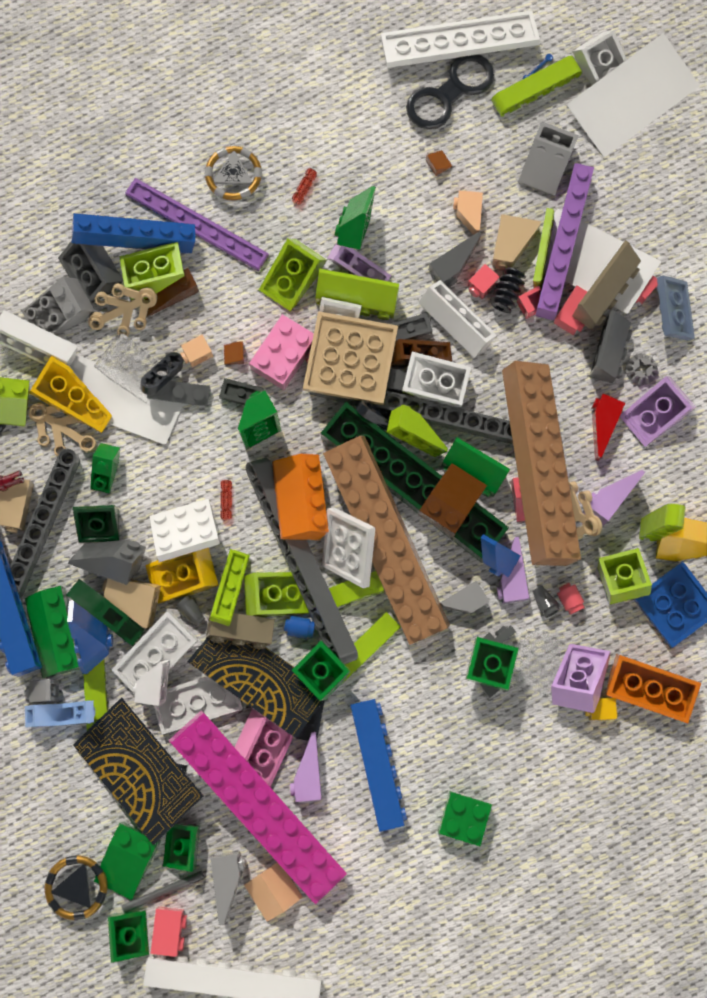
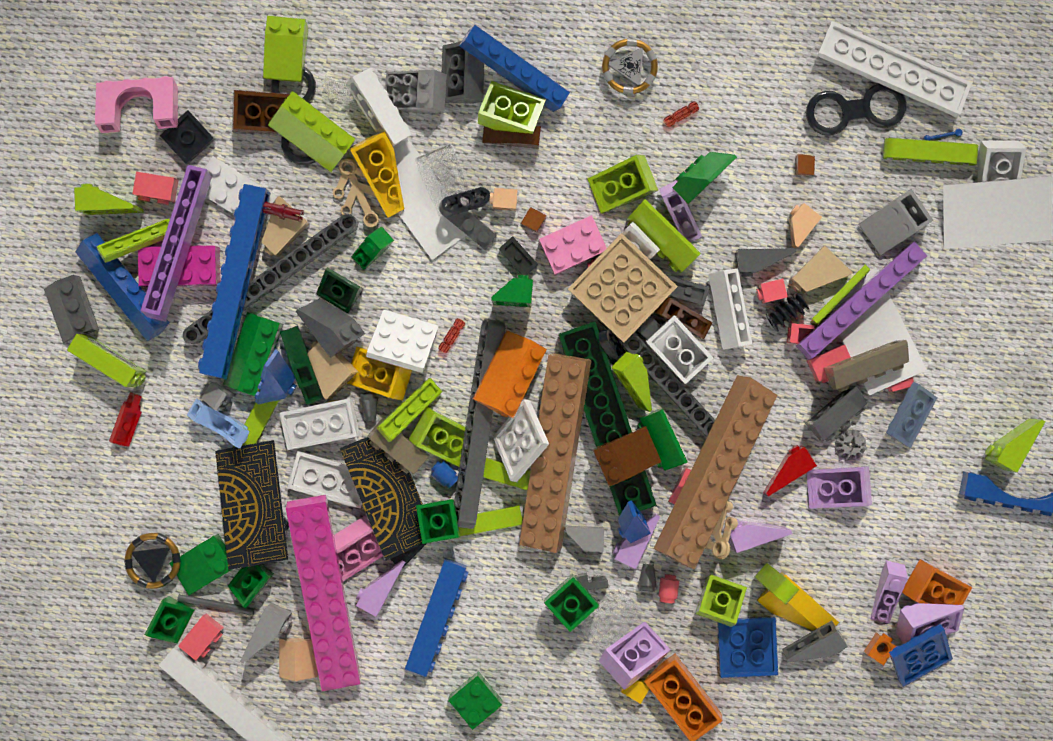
camera: 30 degrees right, 10 degrees up
tan plant [88,283,157,338] -> none
medium lavender tile [125,178,269,271] -> none
white slope [133,660,170,706] -> none

